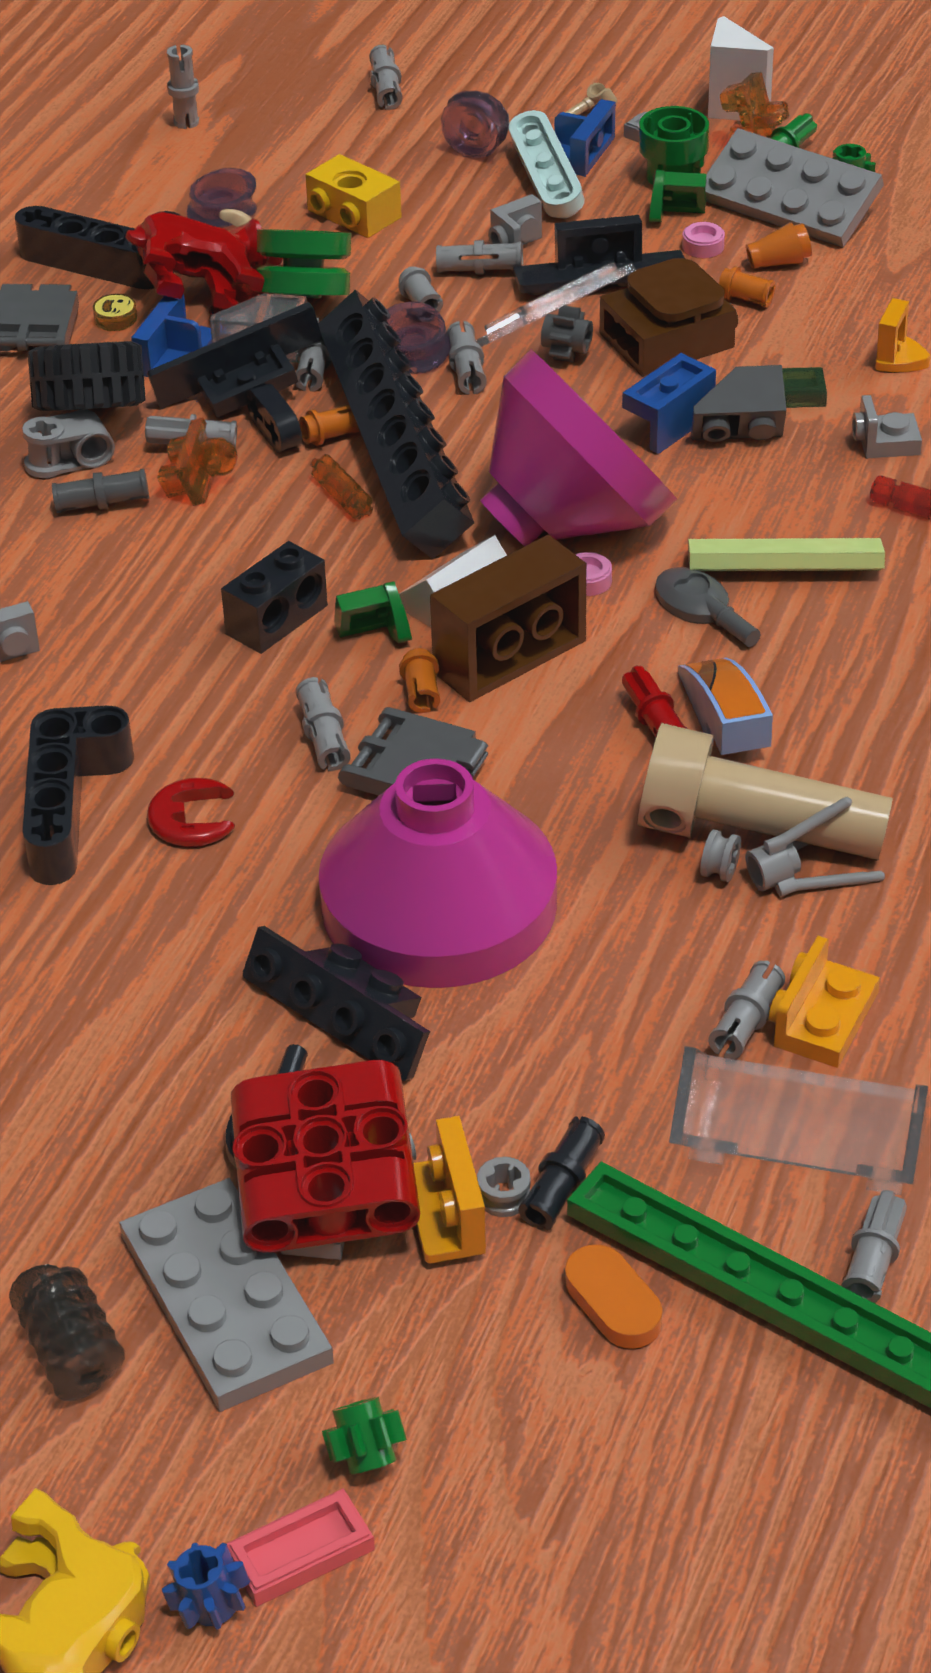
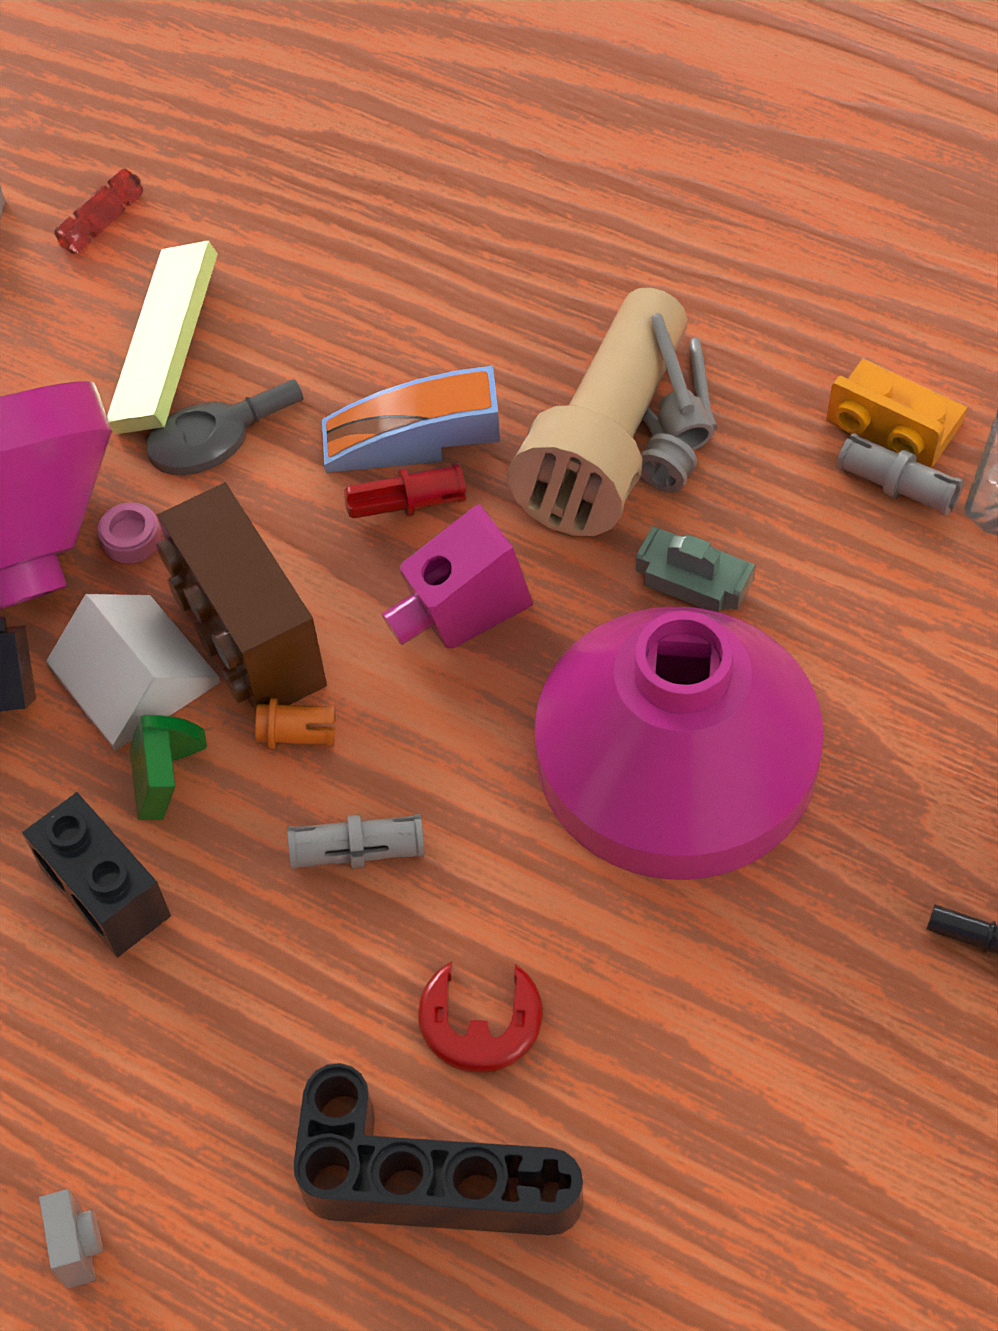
camera: 80 degrees left, 15 degrees up
black bracket [243,926,430,1081] -> none
dark grey plate [338,707,488,795] -> none
none -> dark pink torso [381,503,533,648]
none -> sand green piece [636,526,756,612]

